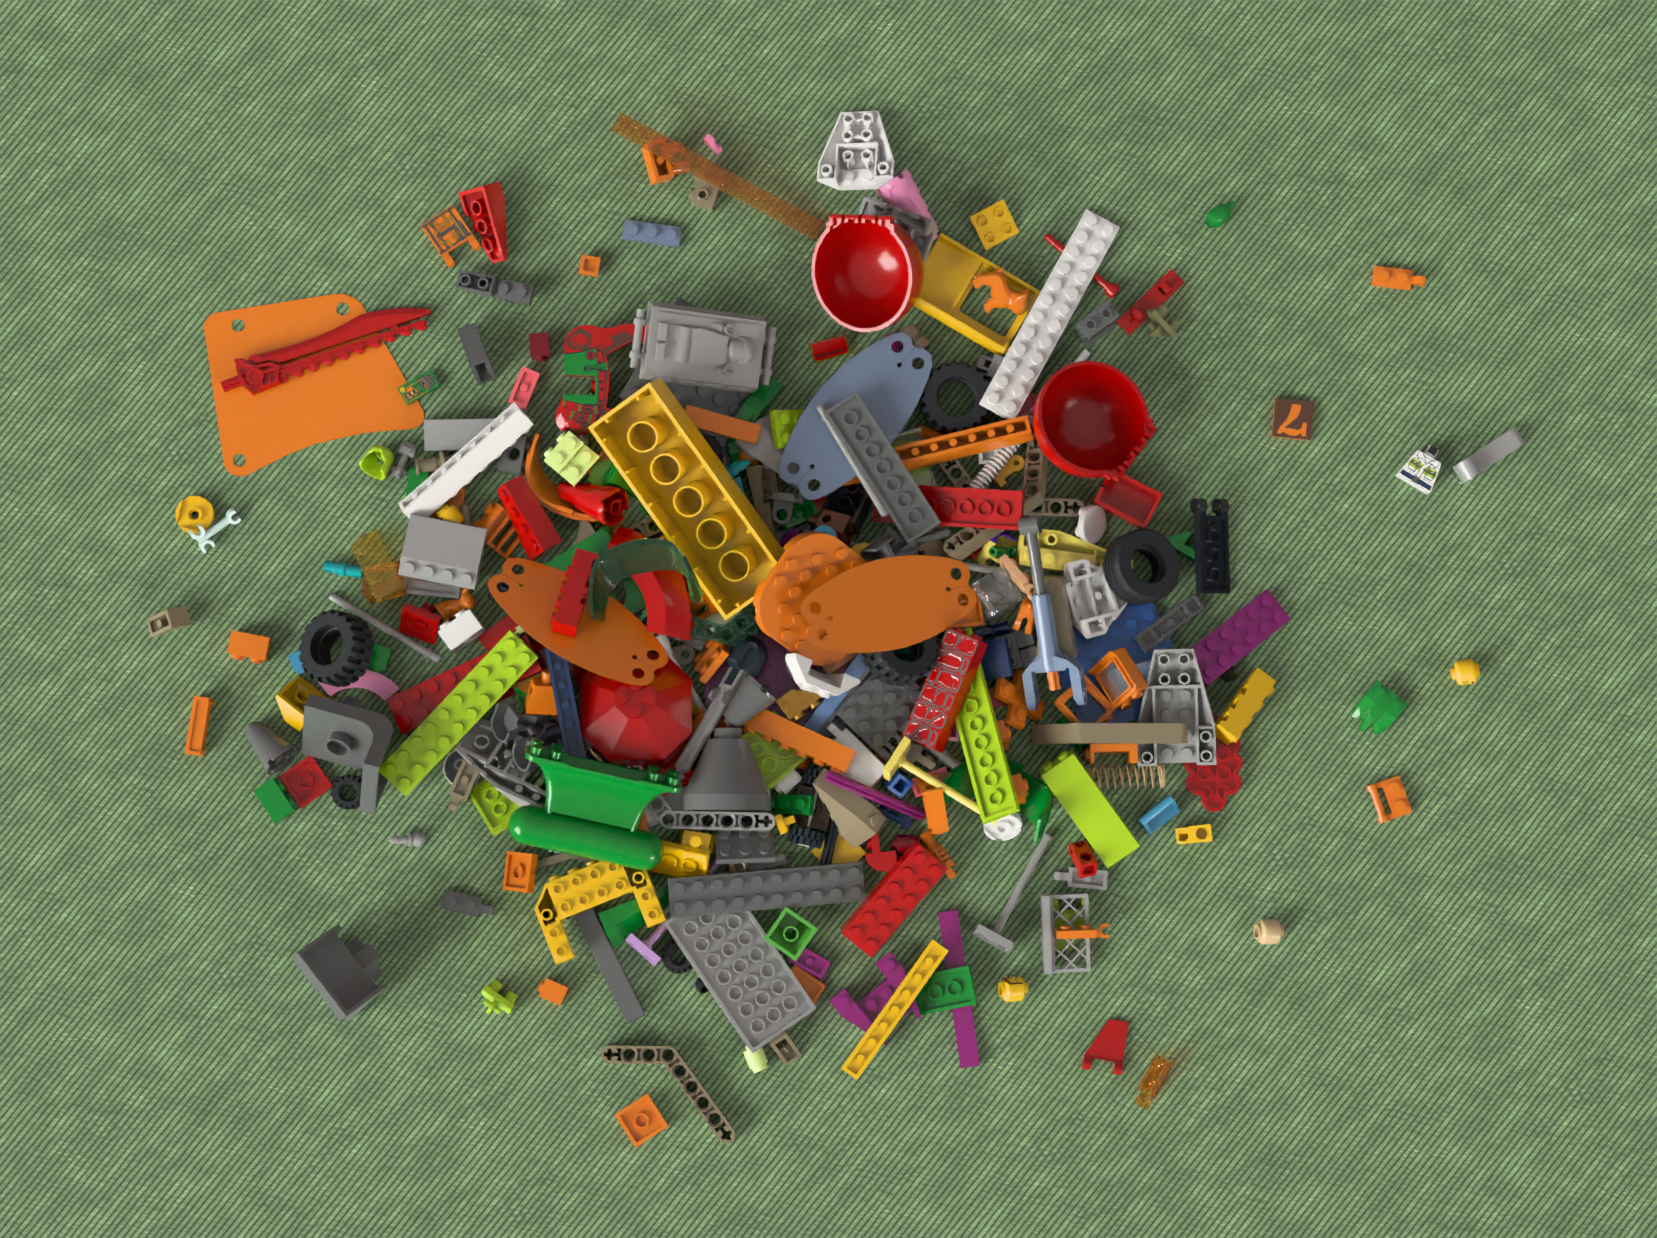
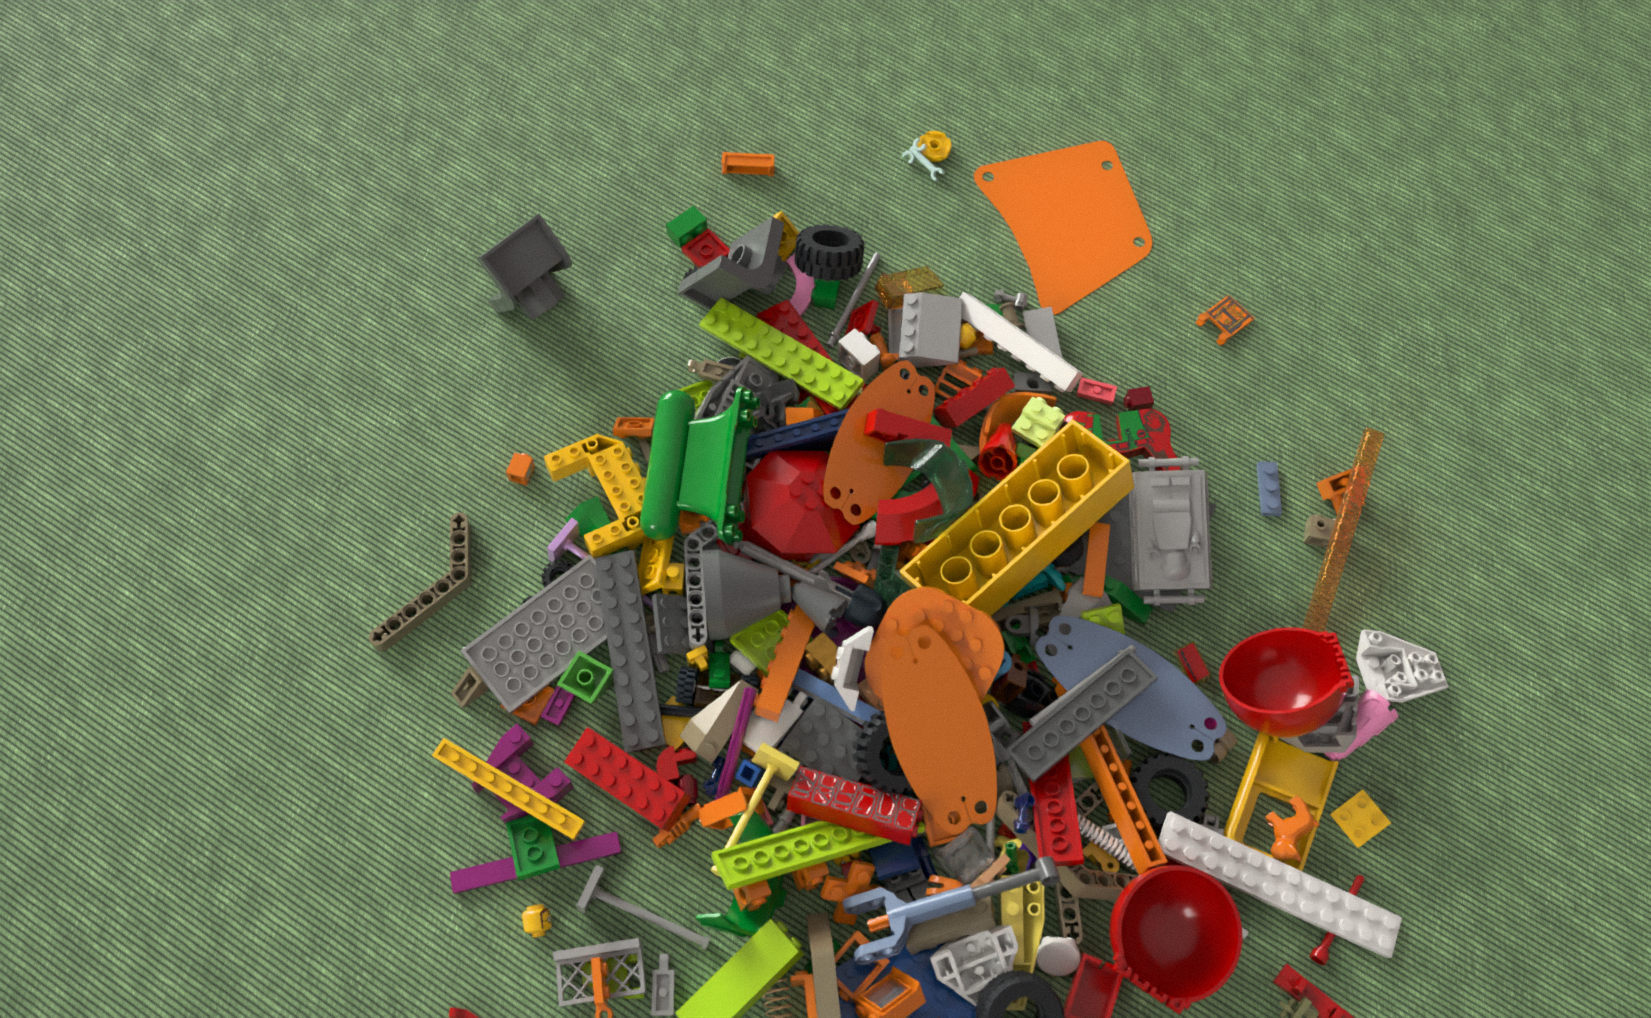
camera: 80 degrees right, 20 degrees down
dark tan slope [146,606,191,638] -> none
red piece [221,308,431,395] -> none
orange brick [227,630,273,664] -> none
dark grey cone [245,721,298,775] -> none
teal pin [323,560,364,579] -> none
lime hair [359,445,394,480] -> none
light grey bar [388,832,426,847] -> none
tile [397,369,441,406] -> none
dark grey plate [440,889,495,917] -> none
dark grey slope [455,270,536,306] -> none
dark grey slope [457,323,497,385] -> none
red wedge [459,181,507,264] -> none
lime hips [481,980,517,1015] -> none
dark grey beam [574,907,645,1024] -> none
orange plate [579,255,601,278] -> none
orange plate [615,1093,669,1148] -> none
bright pink tile [704,134,723,155] -> none
yellowish green brick [743,1046,768,1073] -> none
white tile [983,812,1022,841] -> none
red leg [1069,840,1098,879] -> none
dark grey window [1074,301,1120,348] -> none
none -> clear blue bar [1013,793,1035,834]

